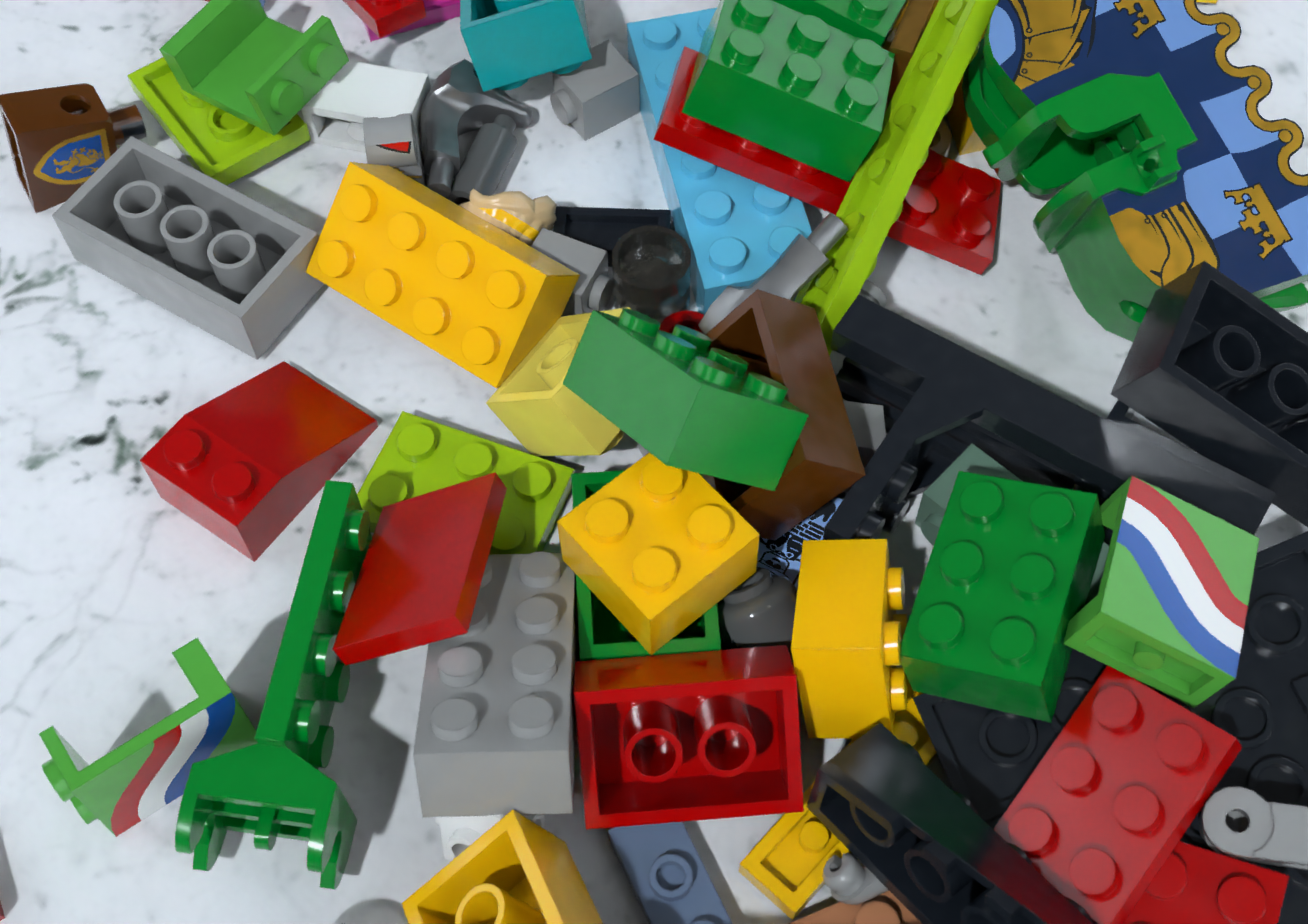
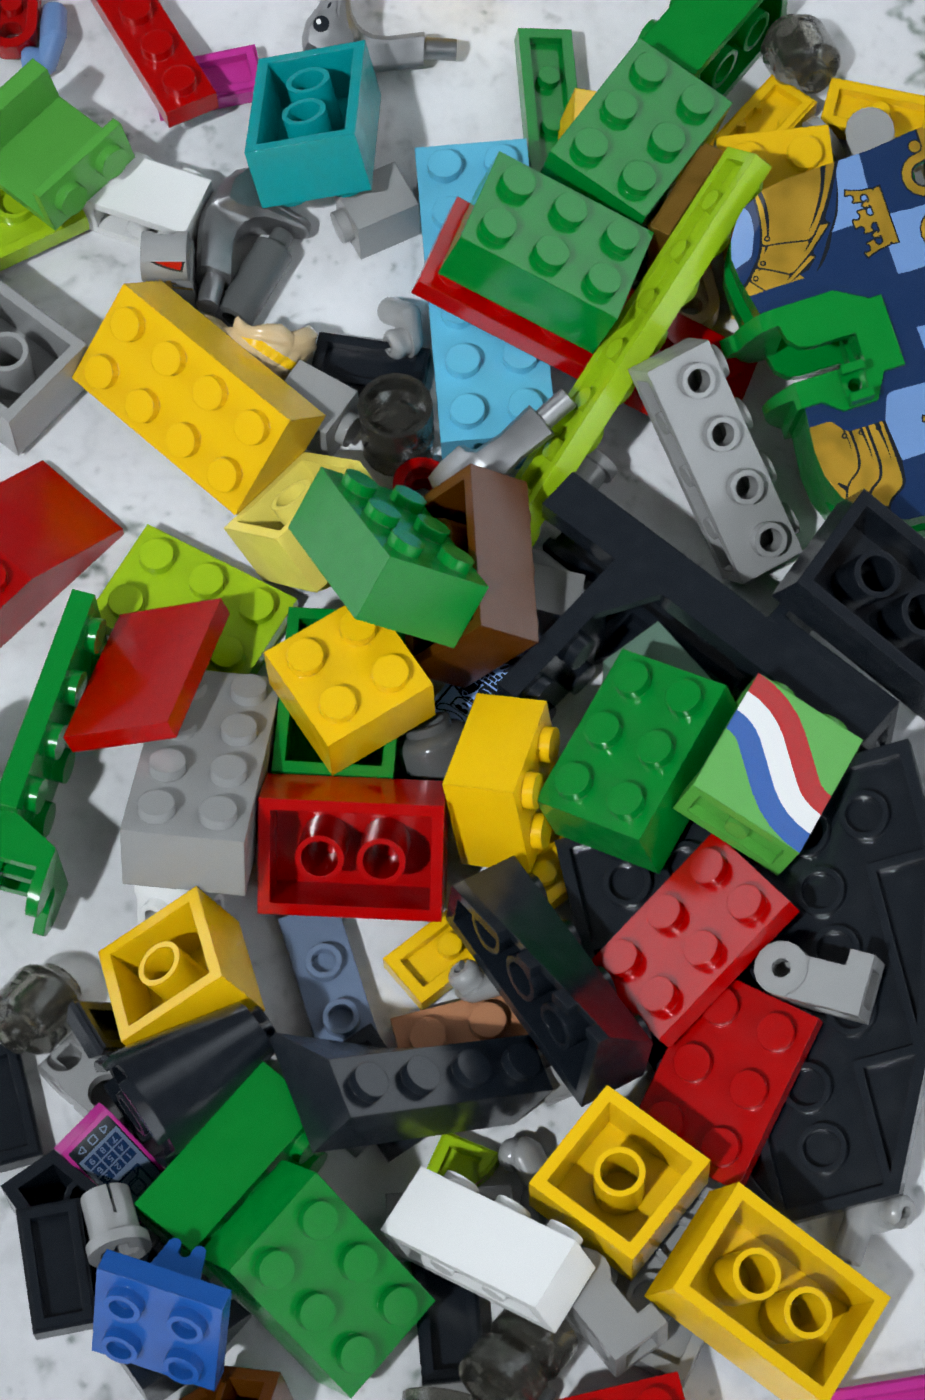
camera: 10 degrees right, 5 degrees up
none -> light grey arm [377,297,423,360]
none -> light grey brick [628,338,803,584]

